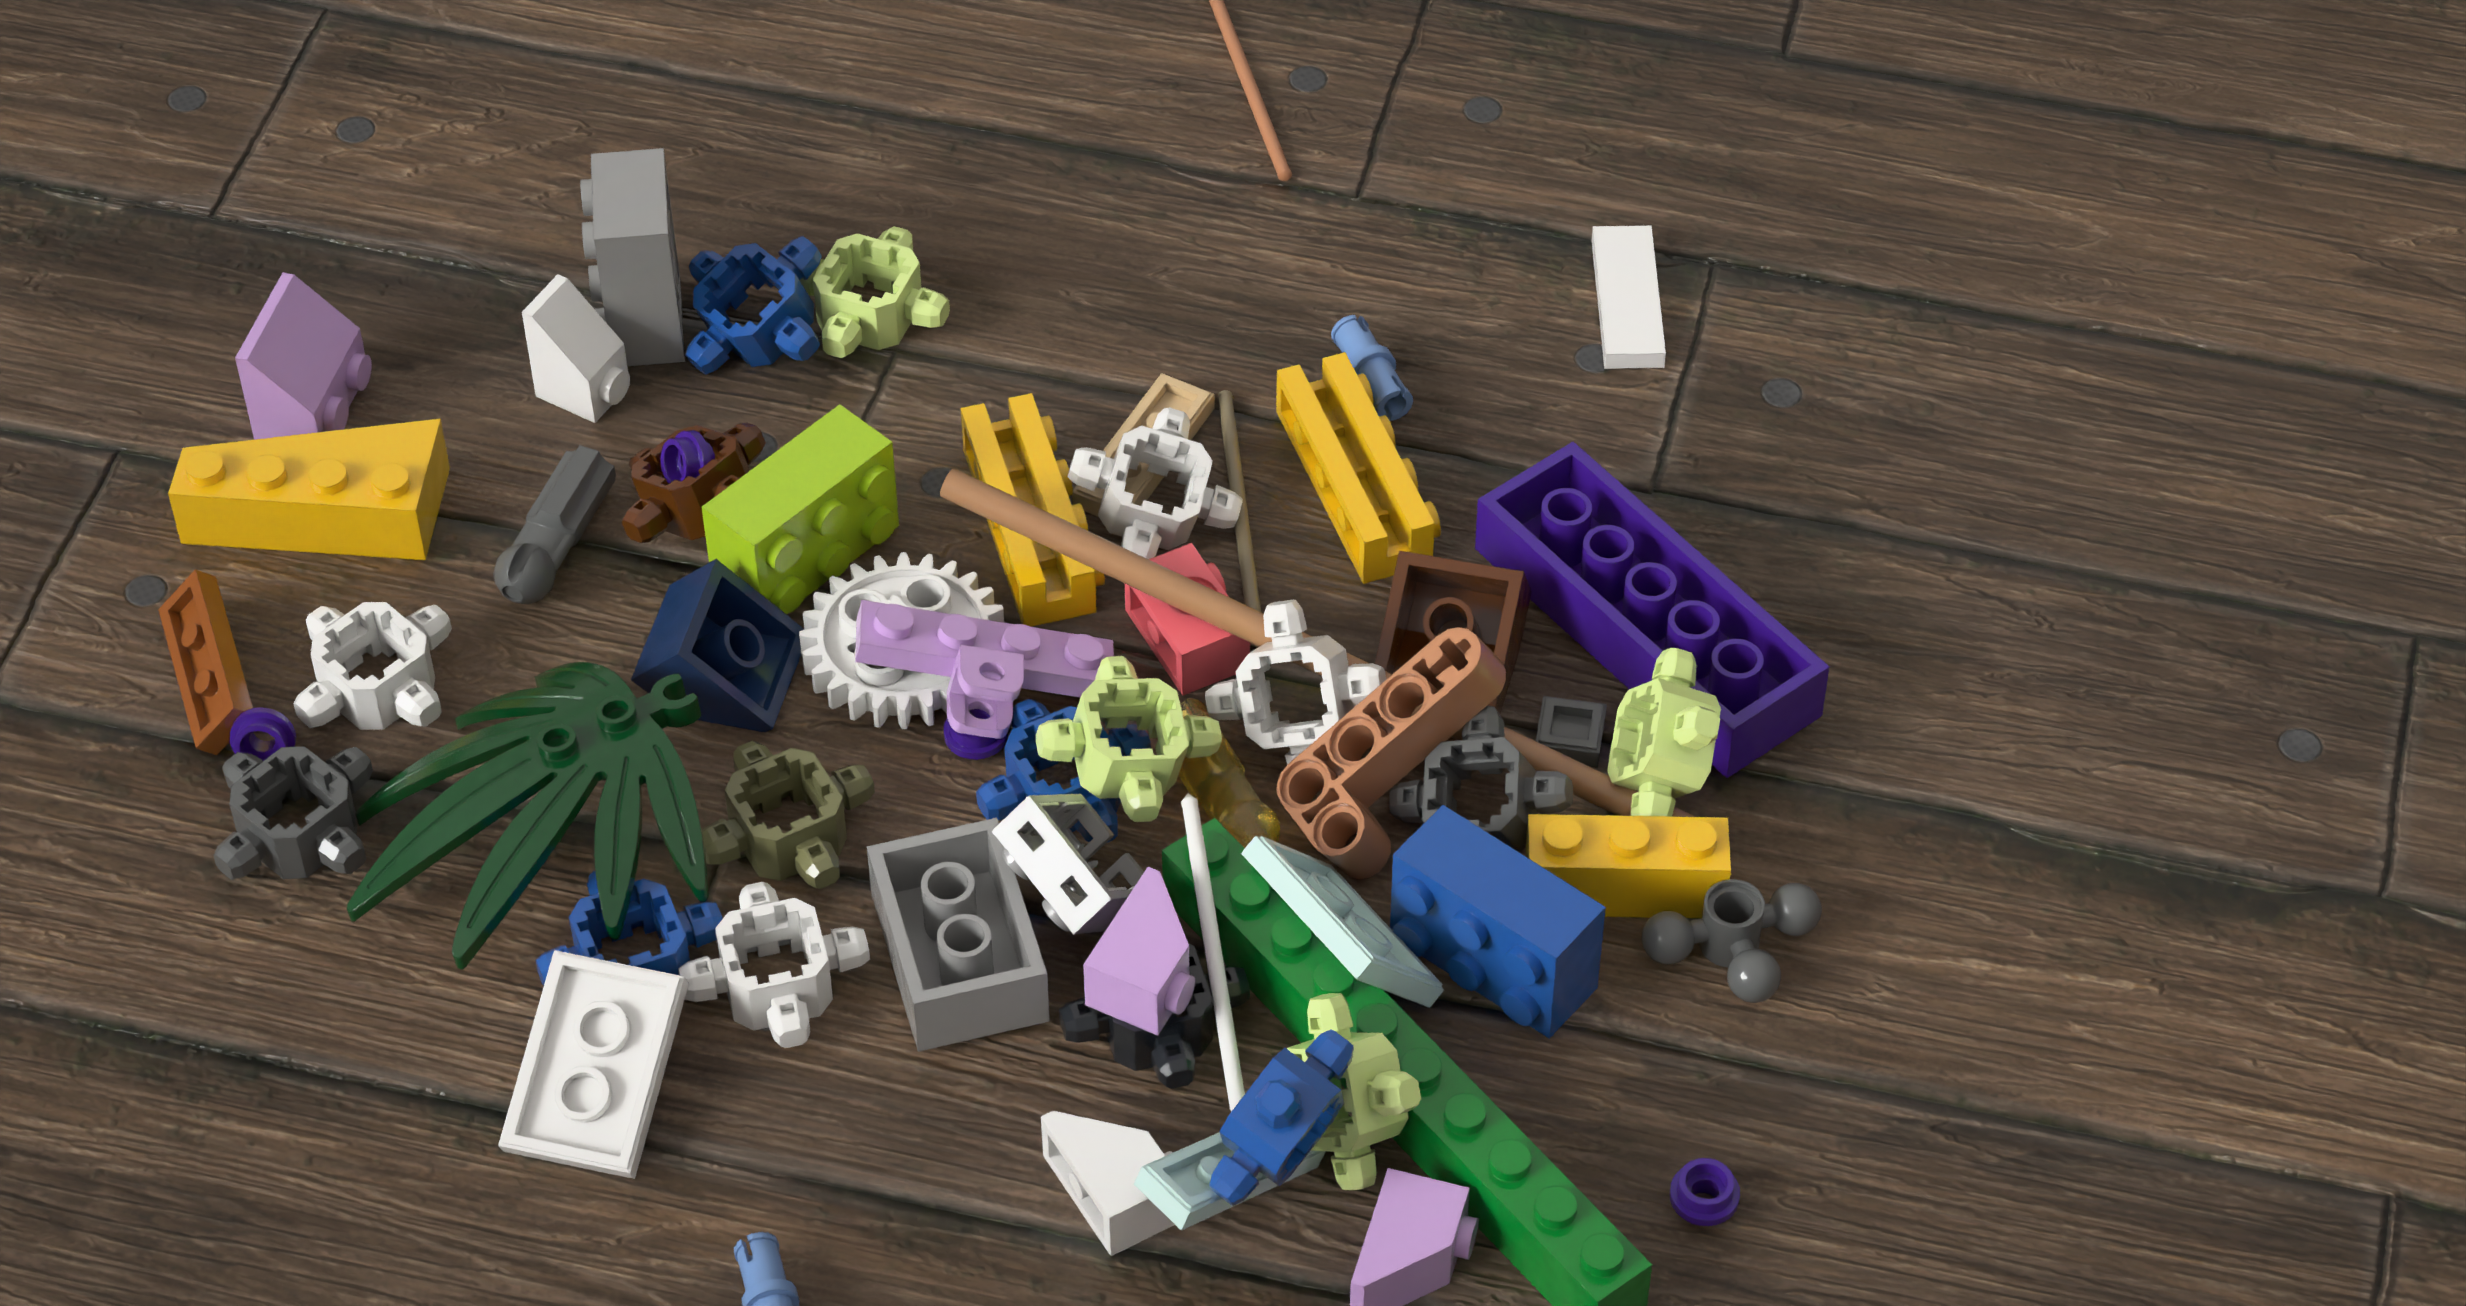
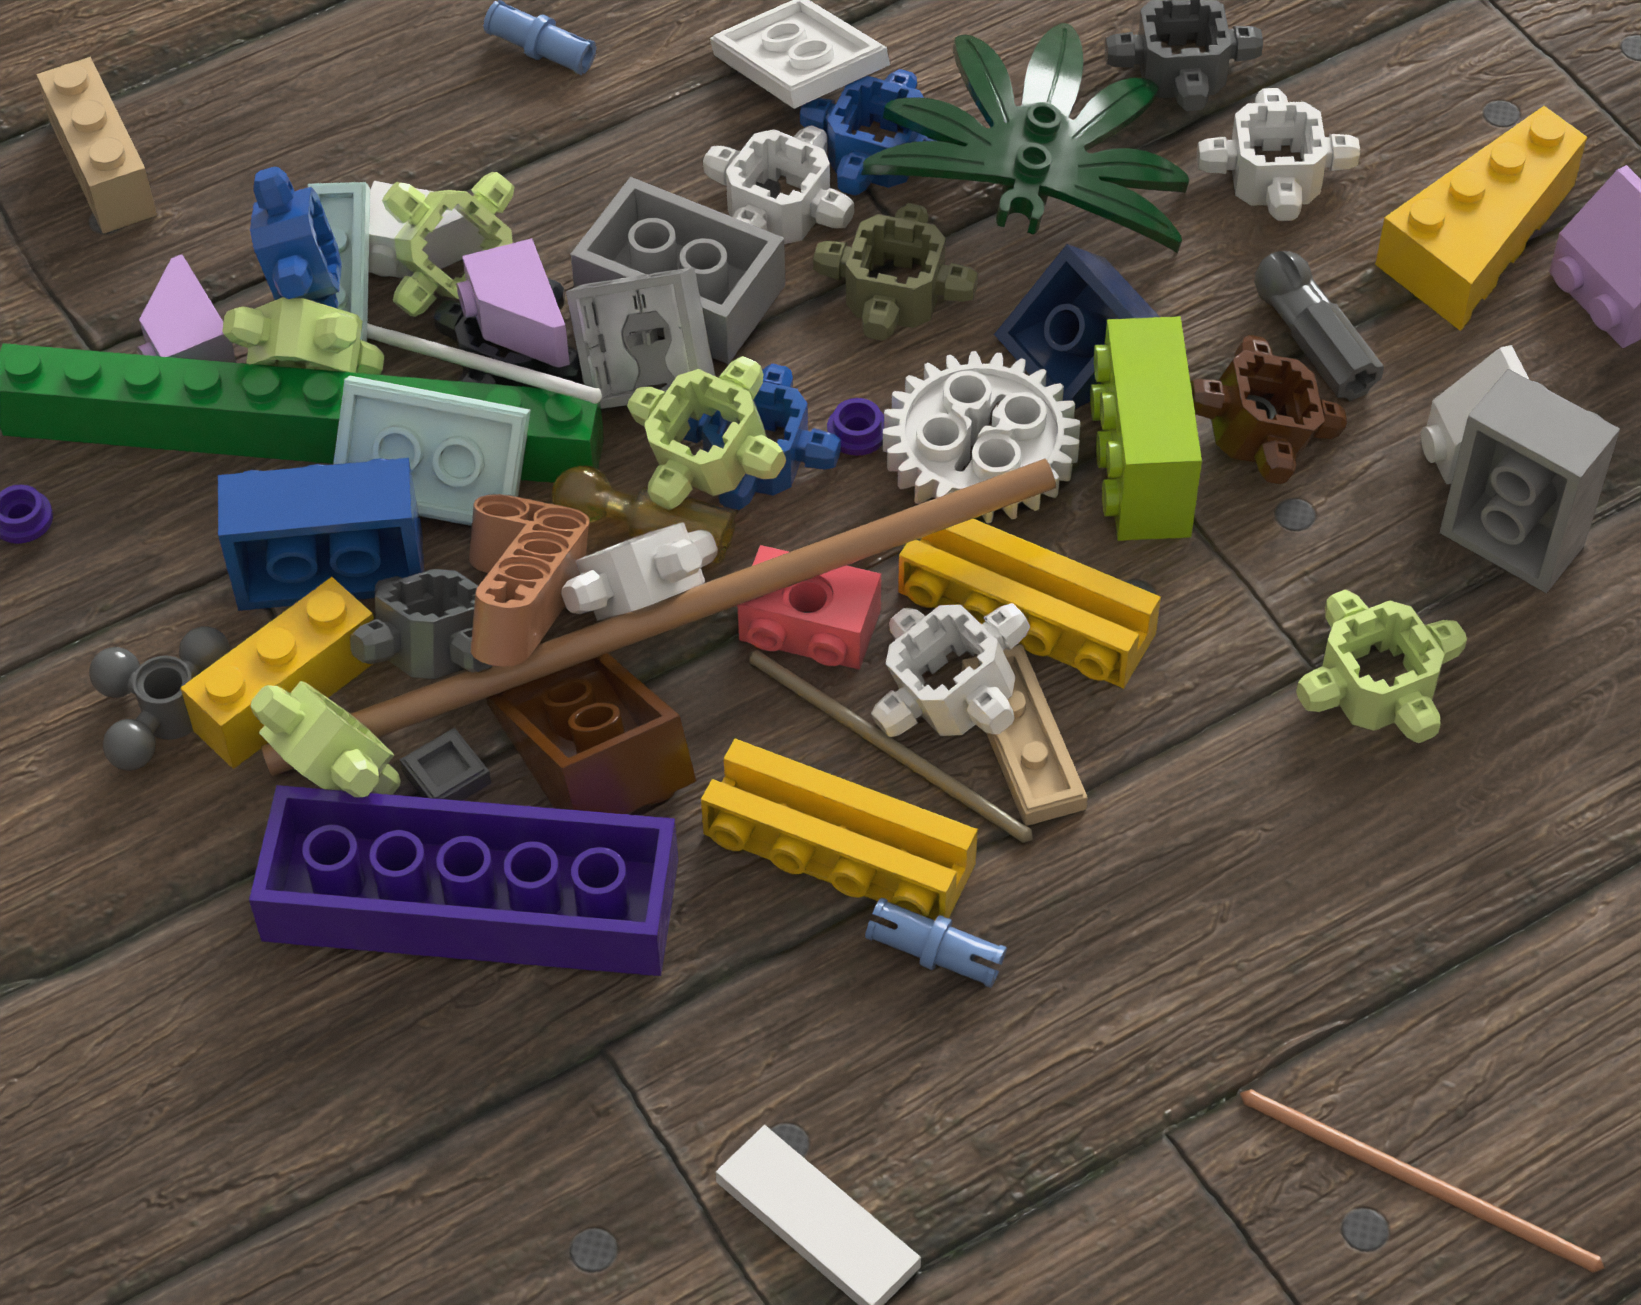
camera: 135 degrees right, 5 degrees up
dark orange plate [158,569,253,755] -> none
dark purple plate [230,707,296,761] -> none
dark purple plate [661,430,715,484] -> none
blue piece [685,236,822,375] -> none
lavender plate [855,600,1114,739] -> none
none -> yellowish green piece [382,172,514,317]

